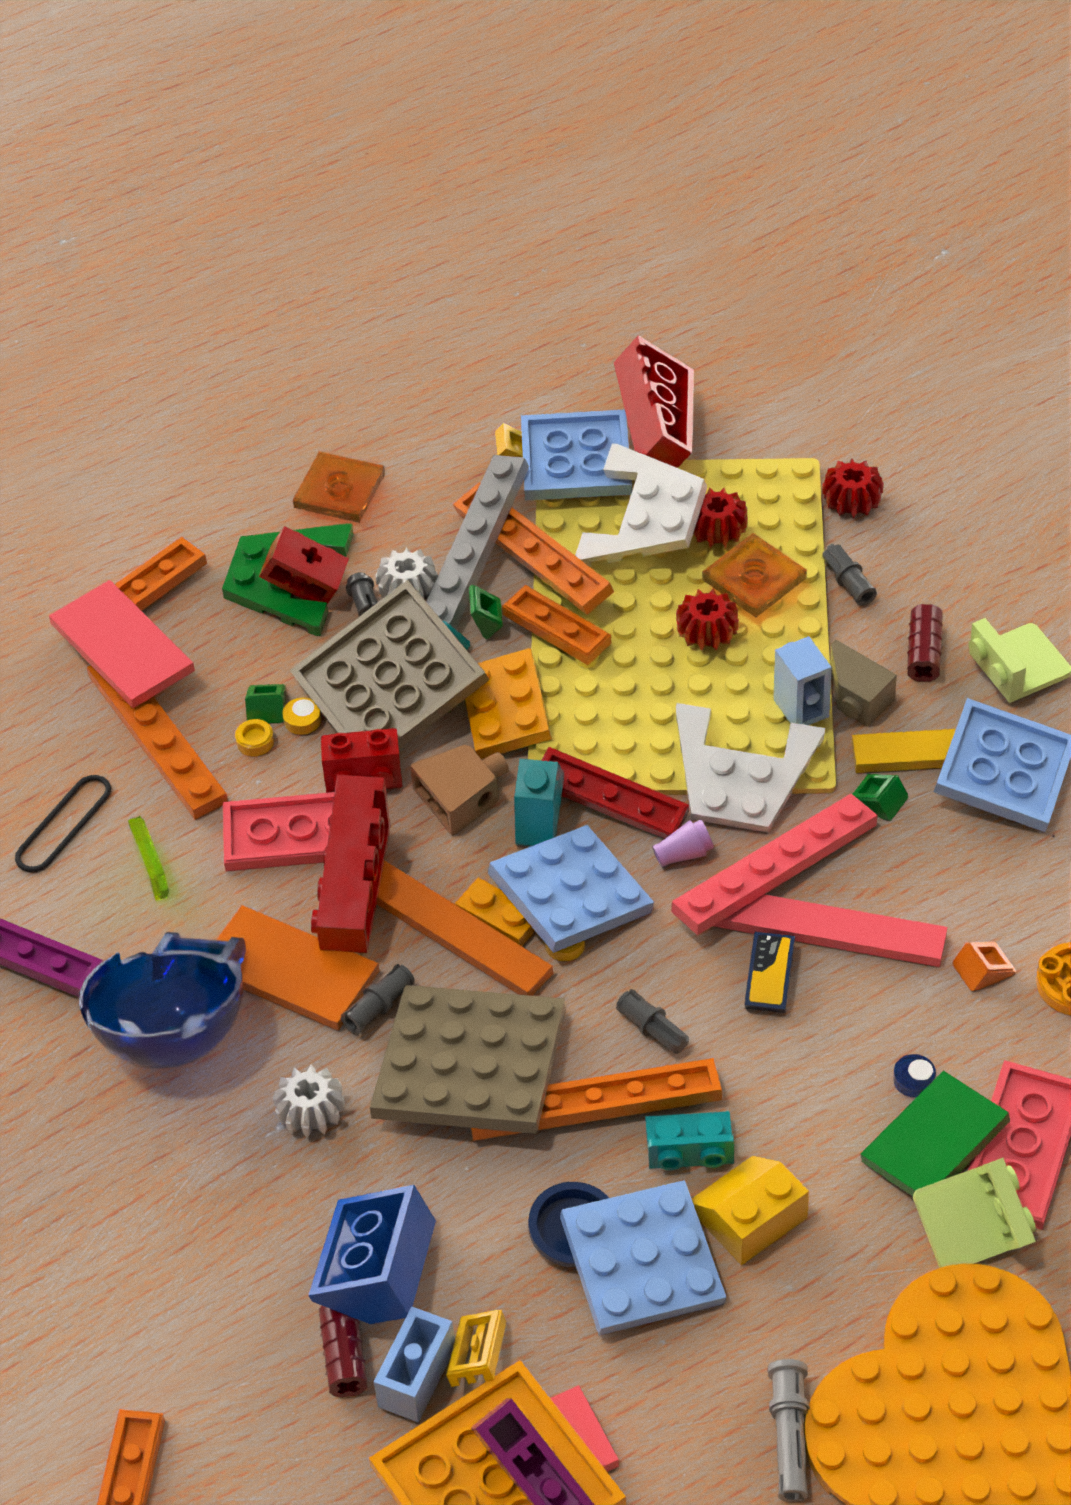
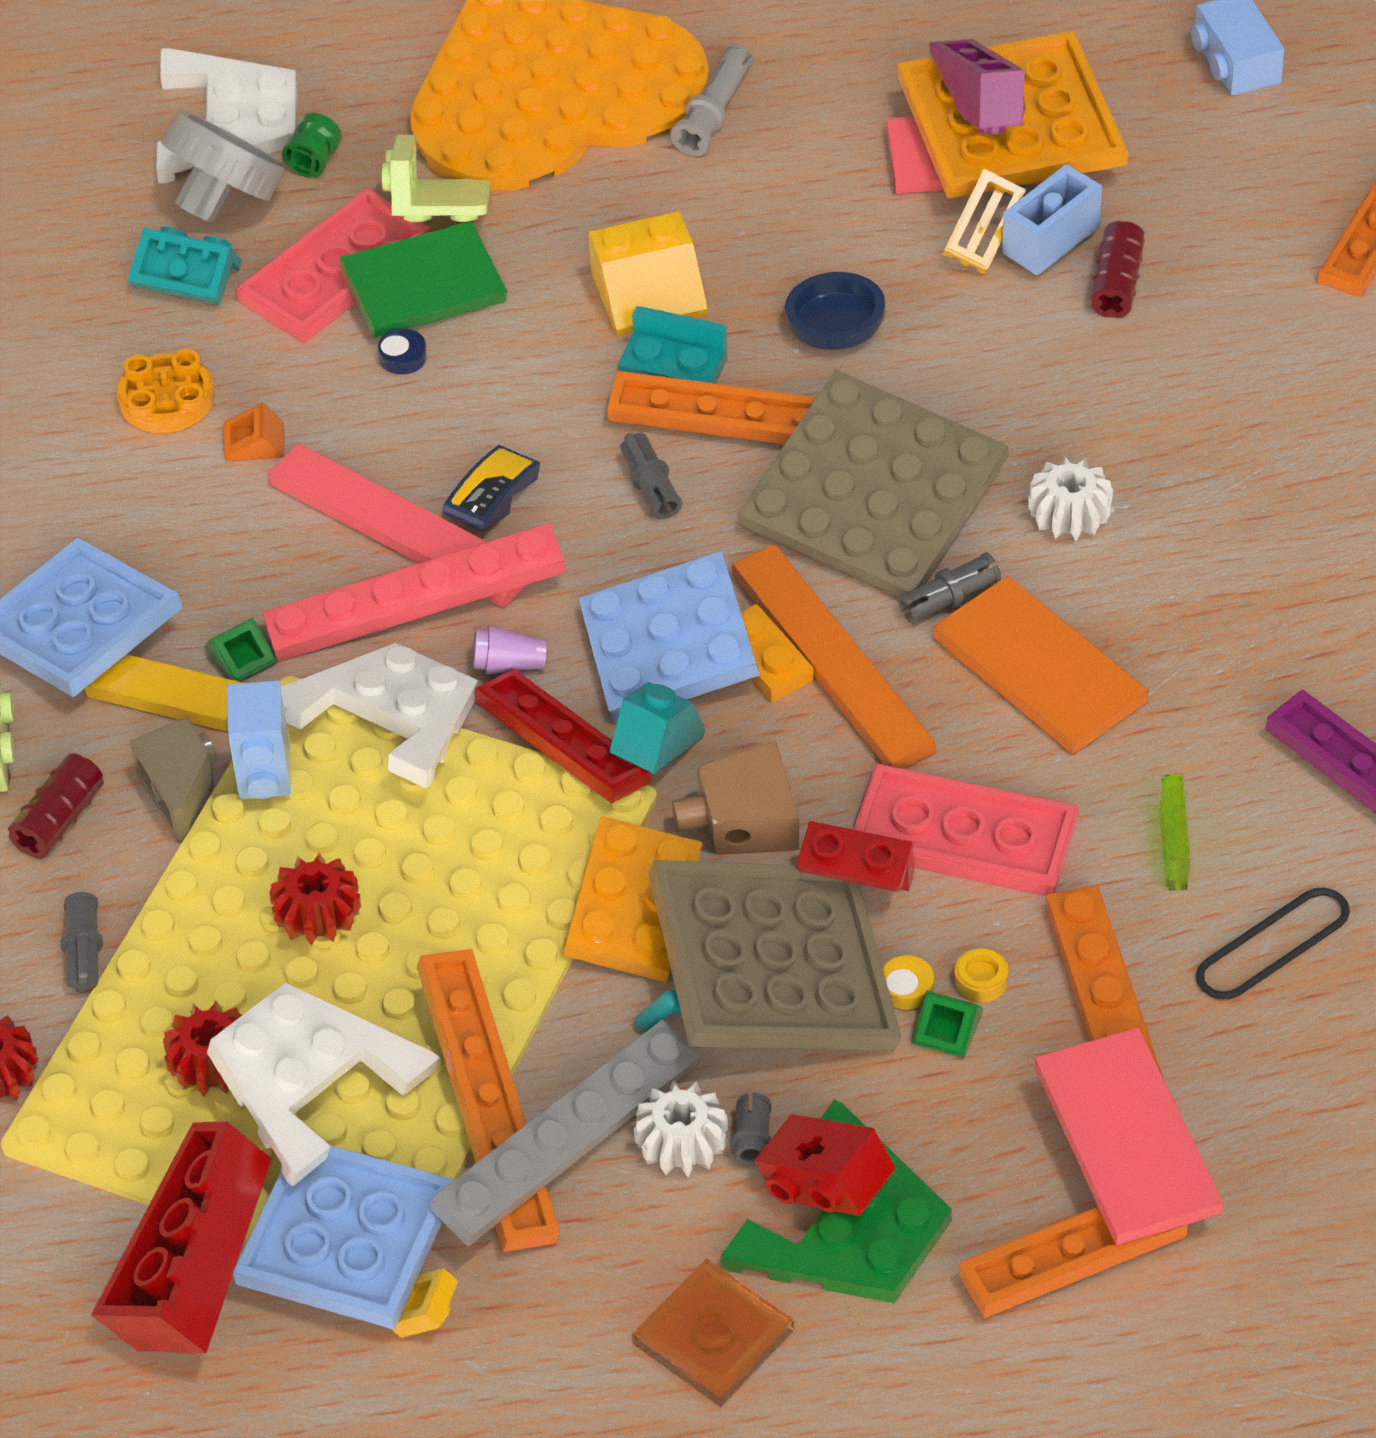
camera: 160 degrees left, 0 degrees up
clear blue windscreen [79,932,246,1068] -> none
blue slope [308,1185,436,1324] -> none
red wedge [311,775,391,953] -> none
green slope [469,584,503,639] -> none
orange tile [502,585,612,665] -> none
light blue plate [560,1180,726,1336] -> none
clear orange plate [702,533,807,618] -> none

